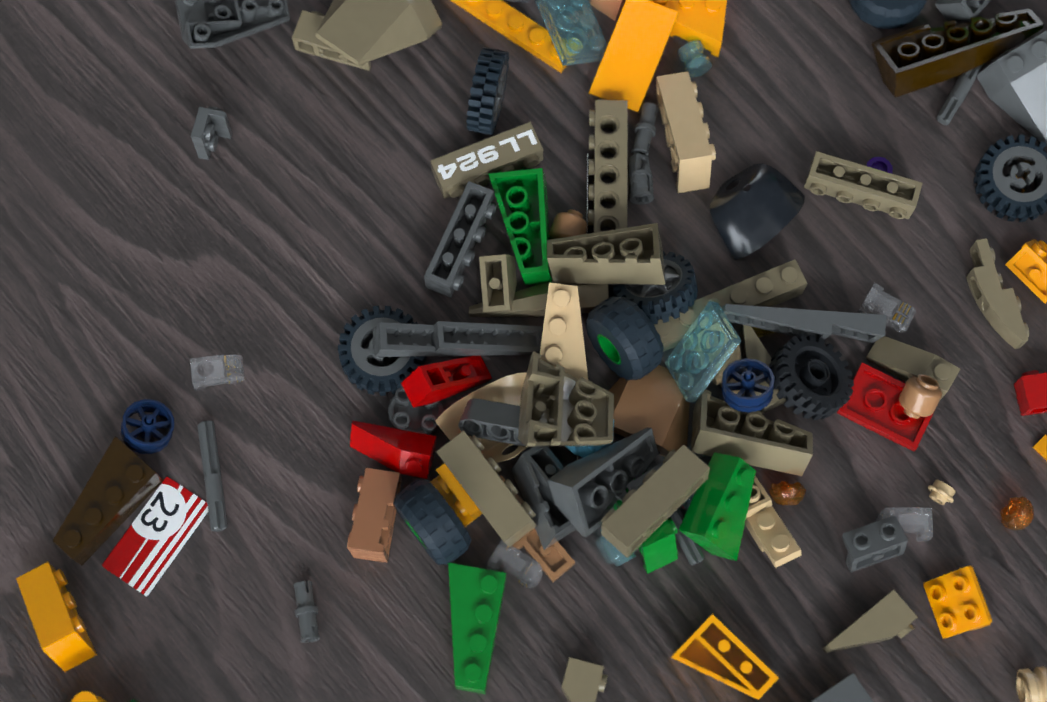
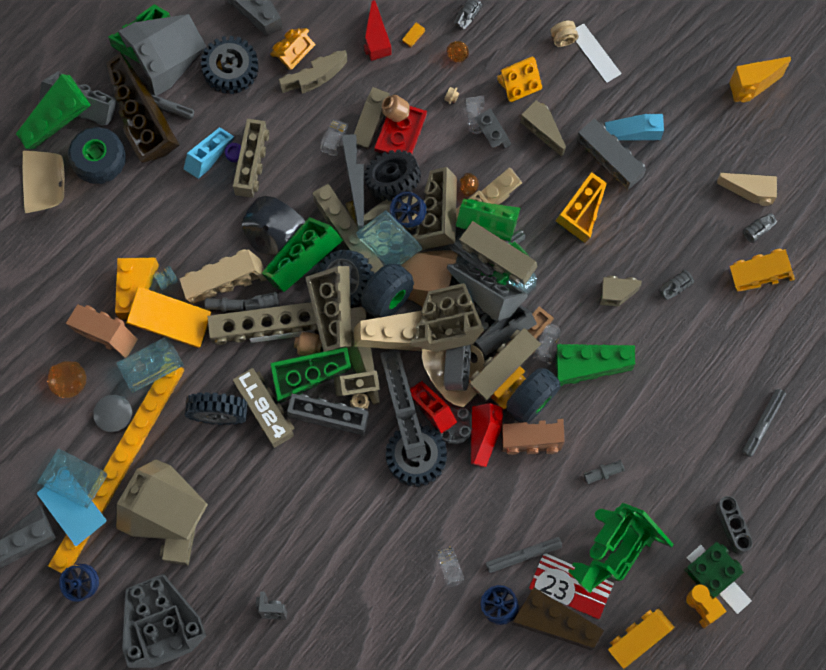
camera: 100 degrees left, 0 degrees up
none -> medium azure slope [184,127,234,179]
none -> green wedge [261,217,343,292]
none -> tan plate [350,393,369,409]
none -> green container [568,502,674,593]

